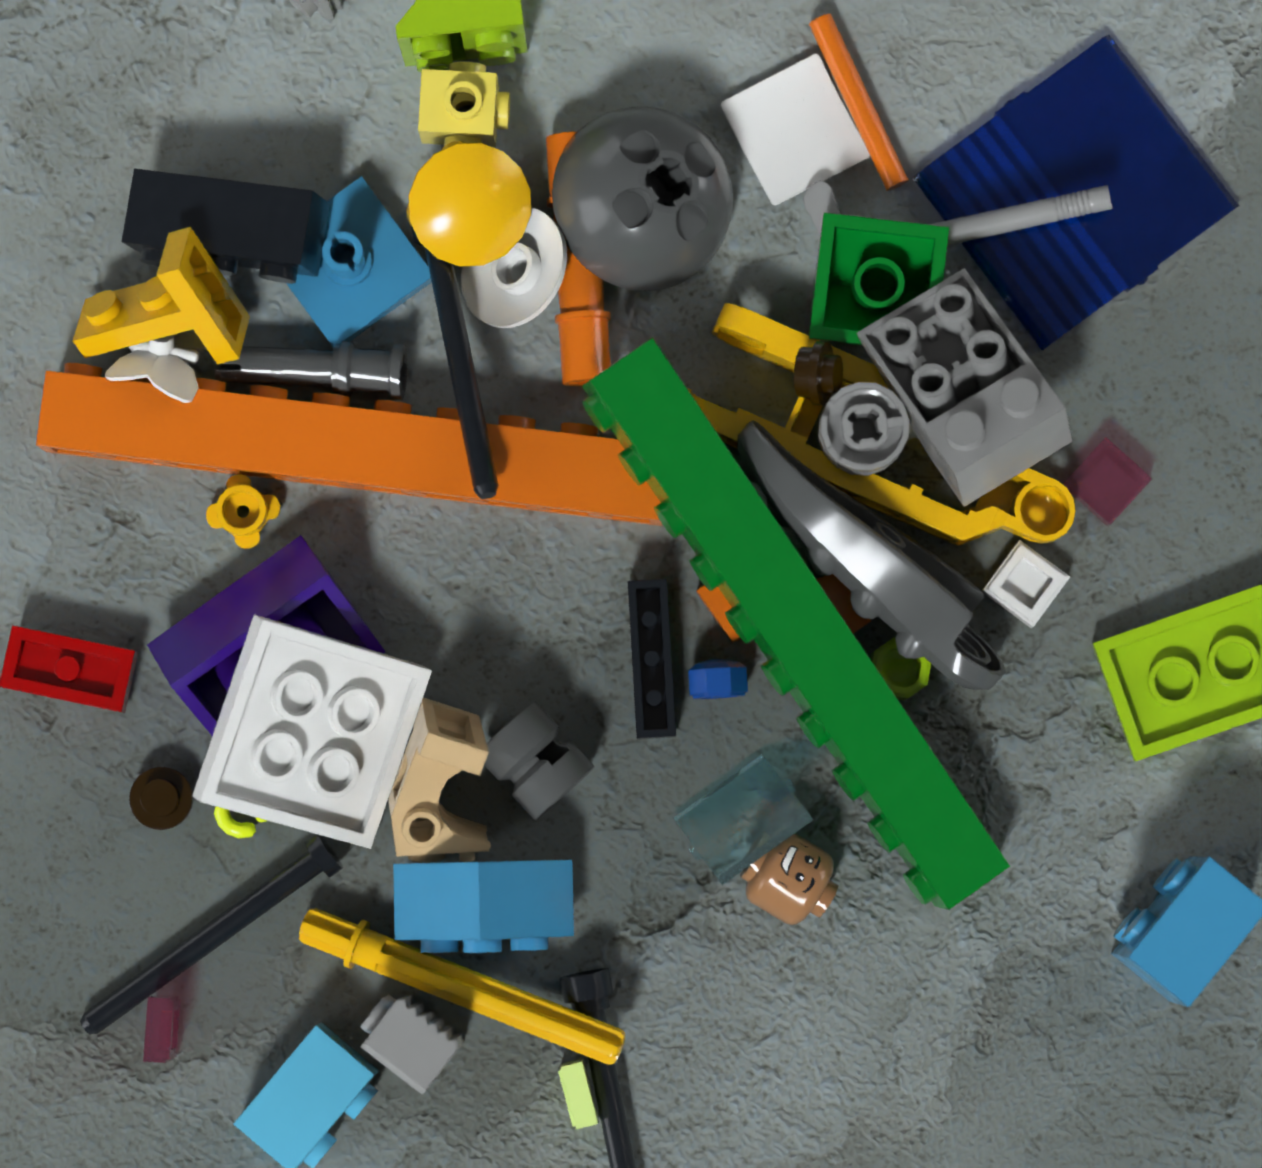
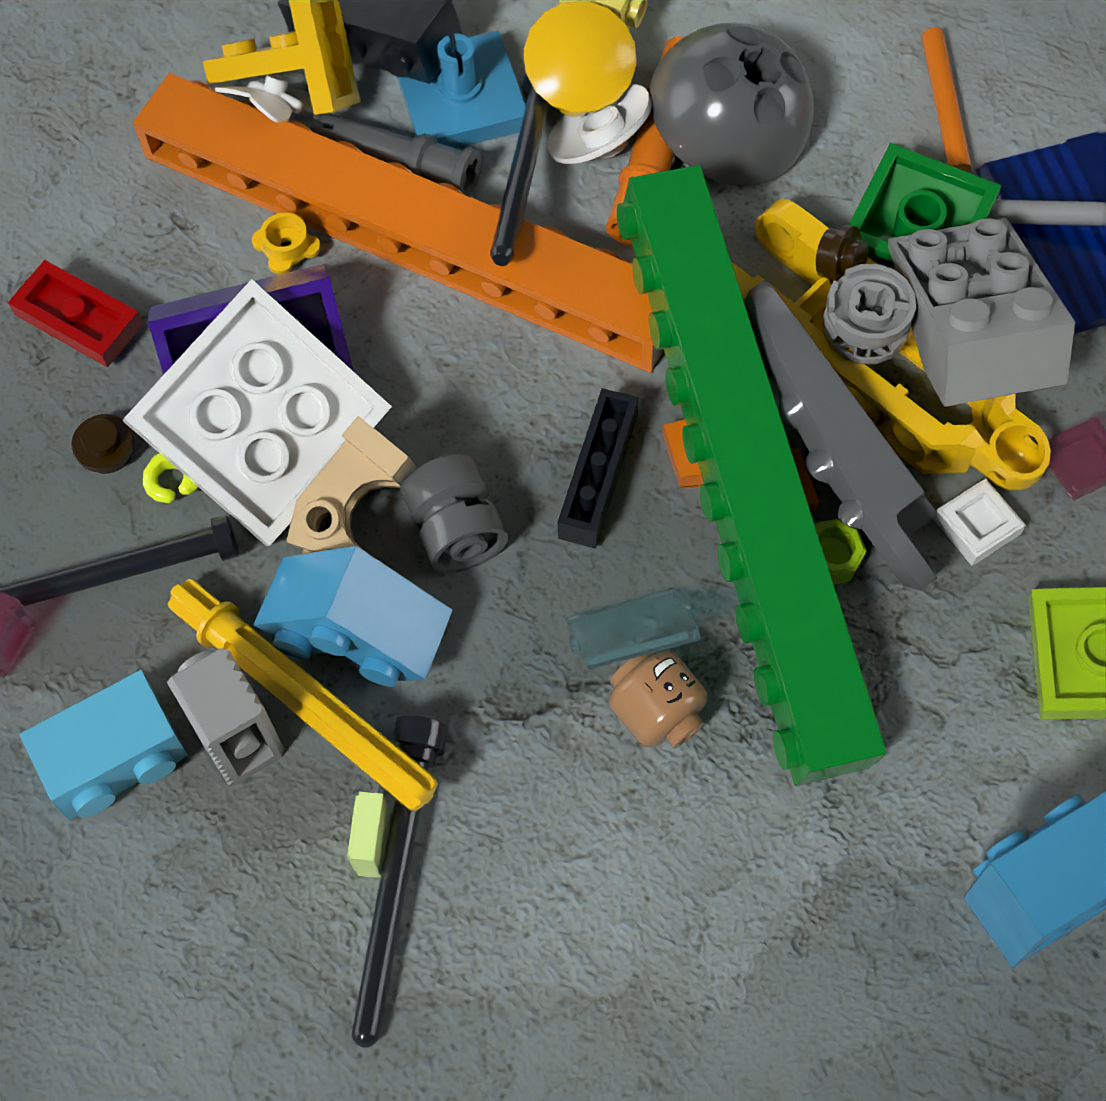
camera: 20 degrees right, 20 degrees down
blue tile [688,659,748,699] -> none
white sticker [721,54,870,206] -> none

